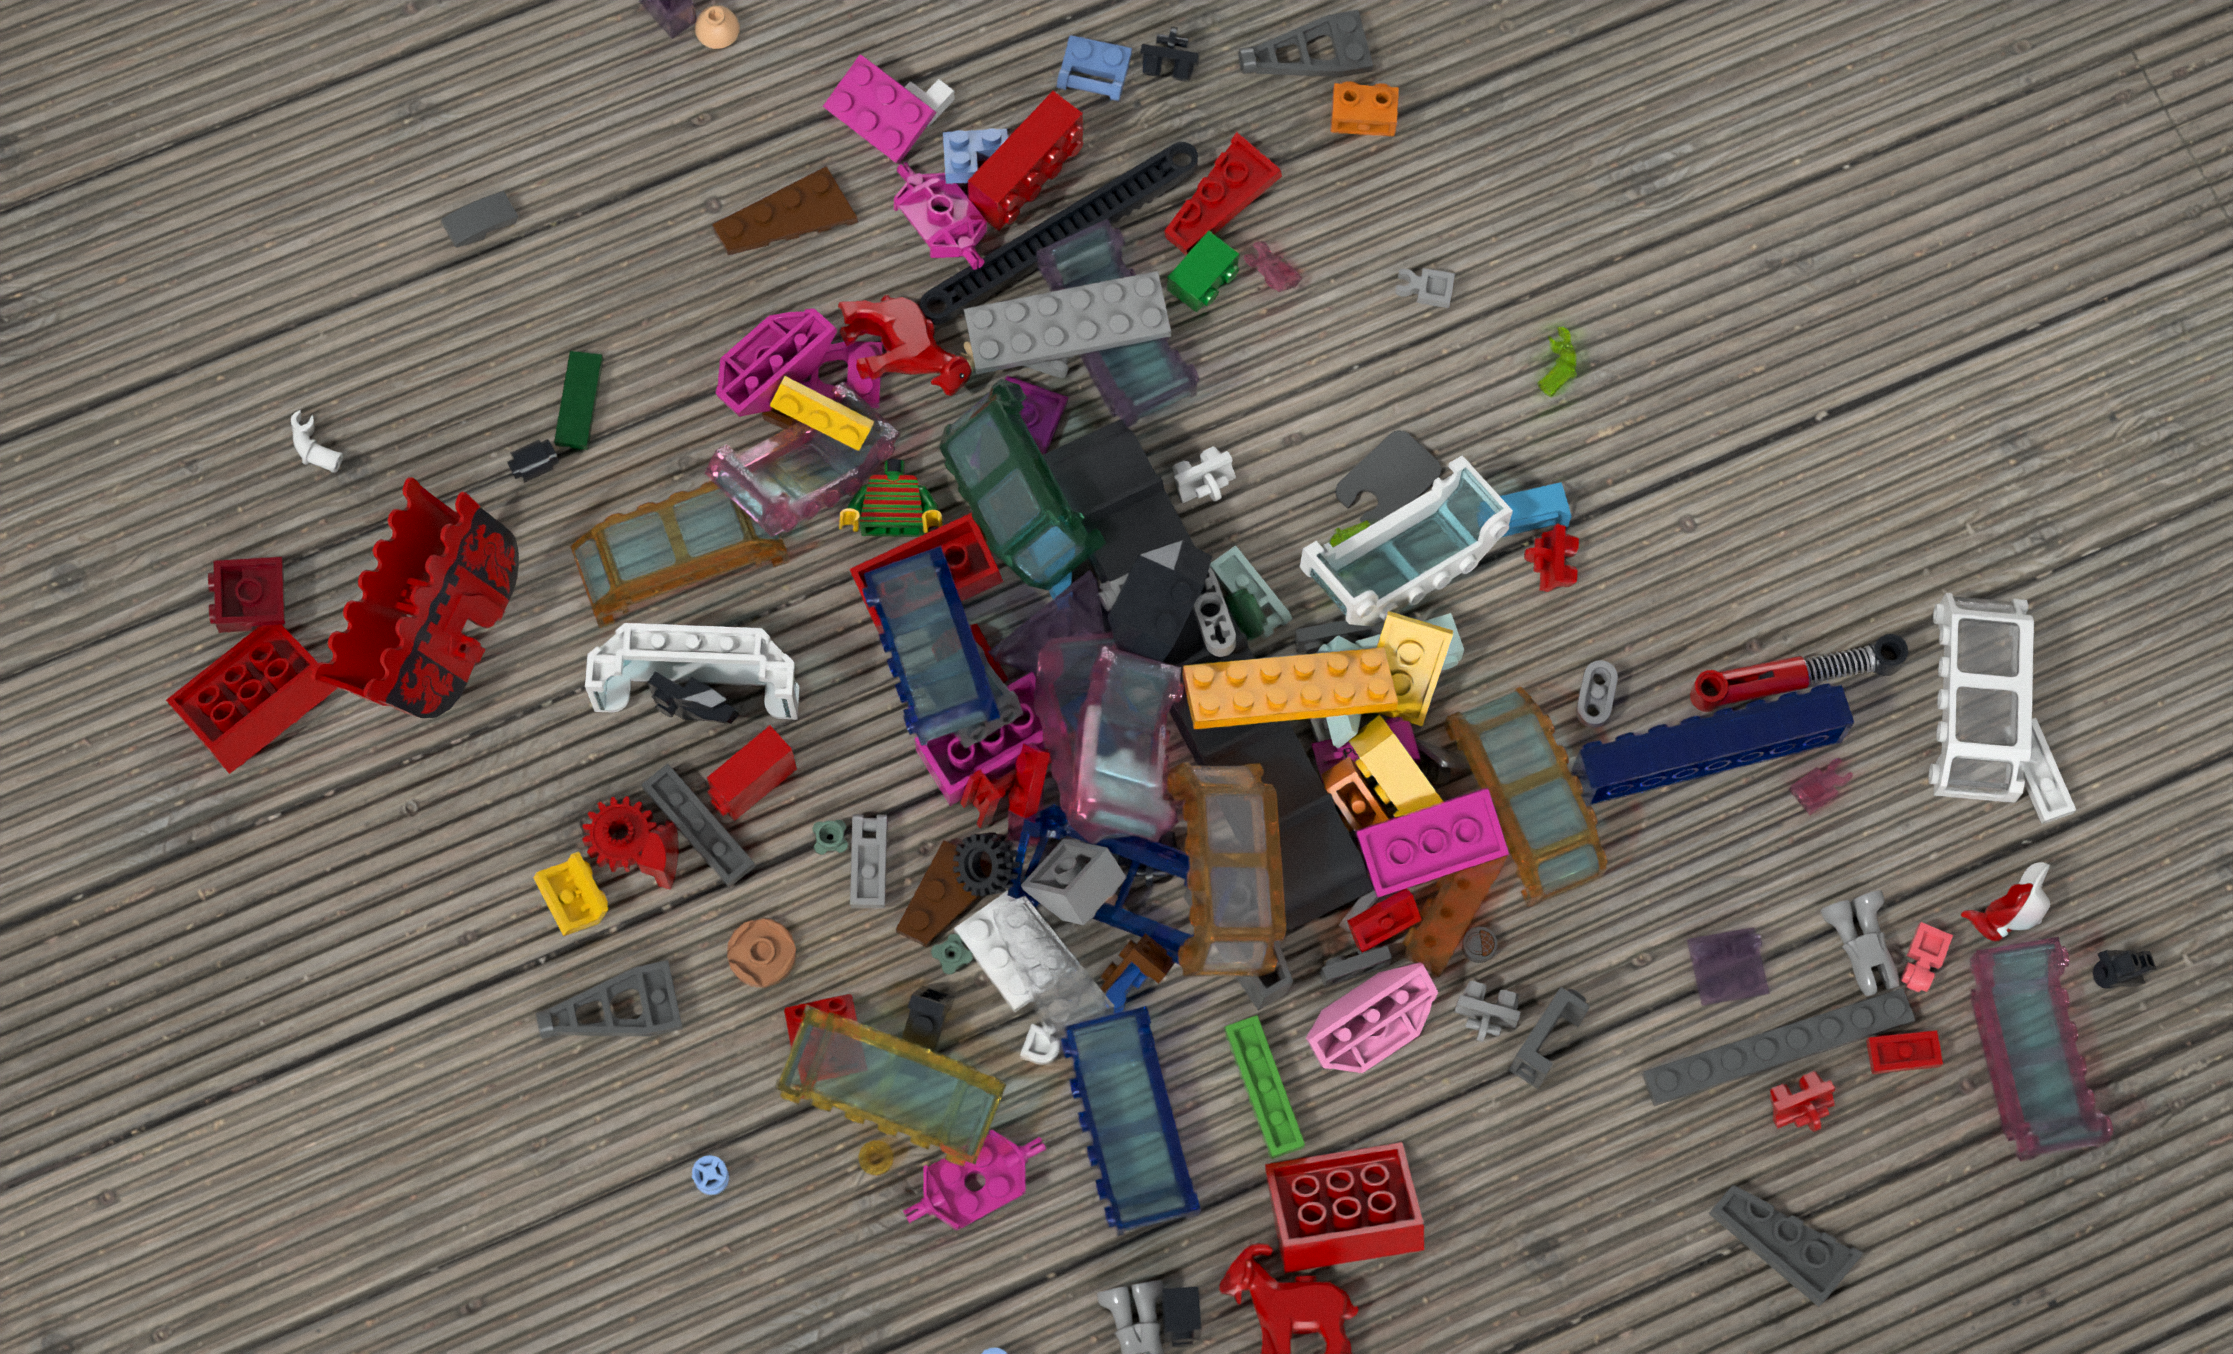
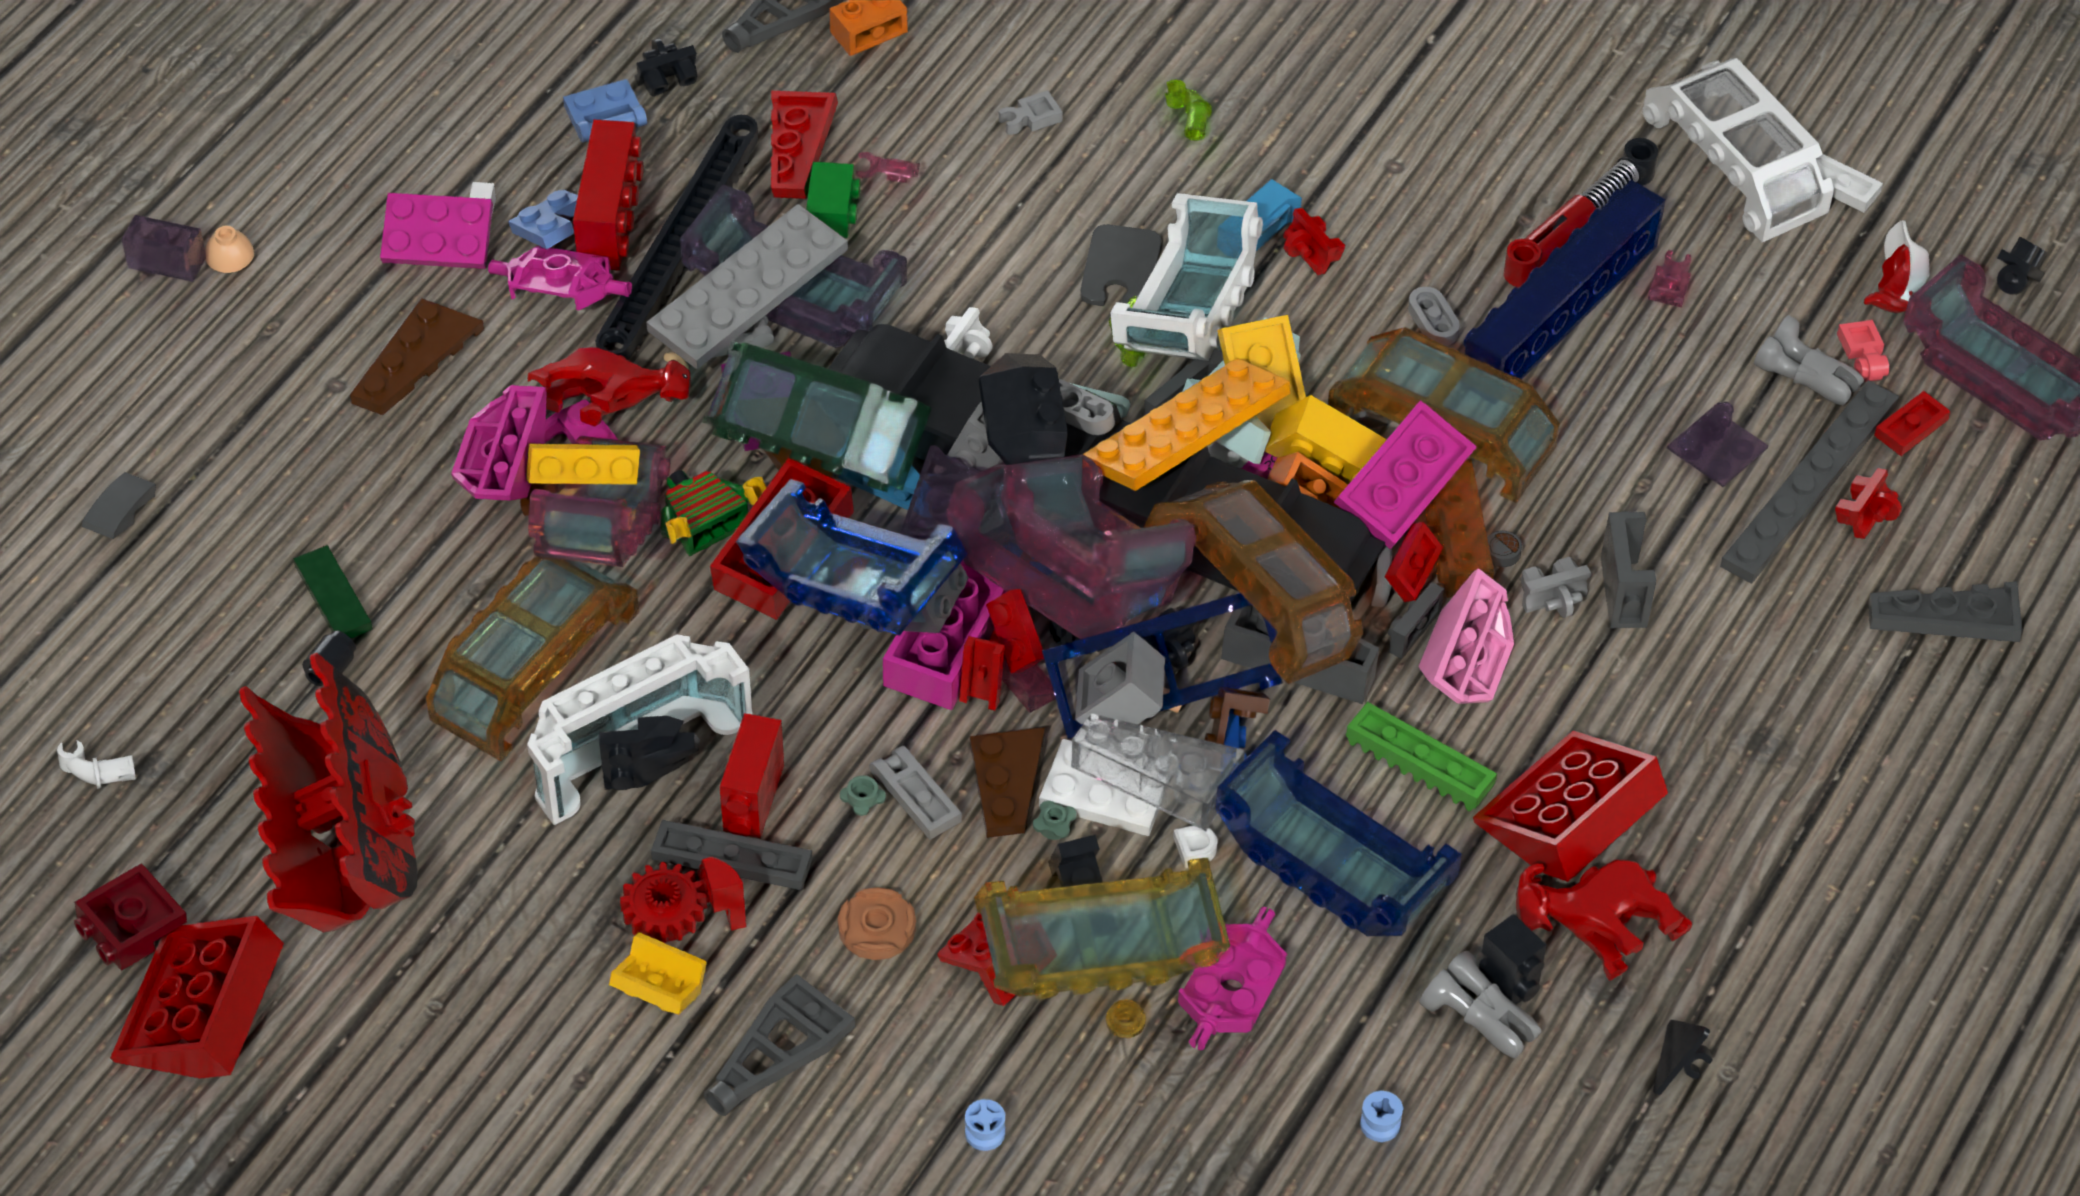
camera: 35 degrees left, 20 degrees down
black tyre [953,832,1020,896] -> none

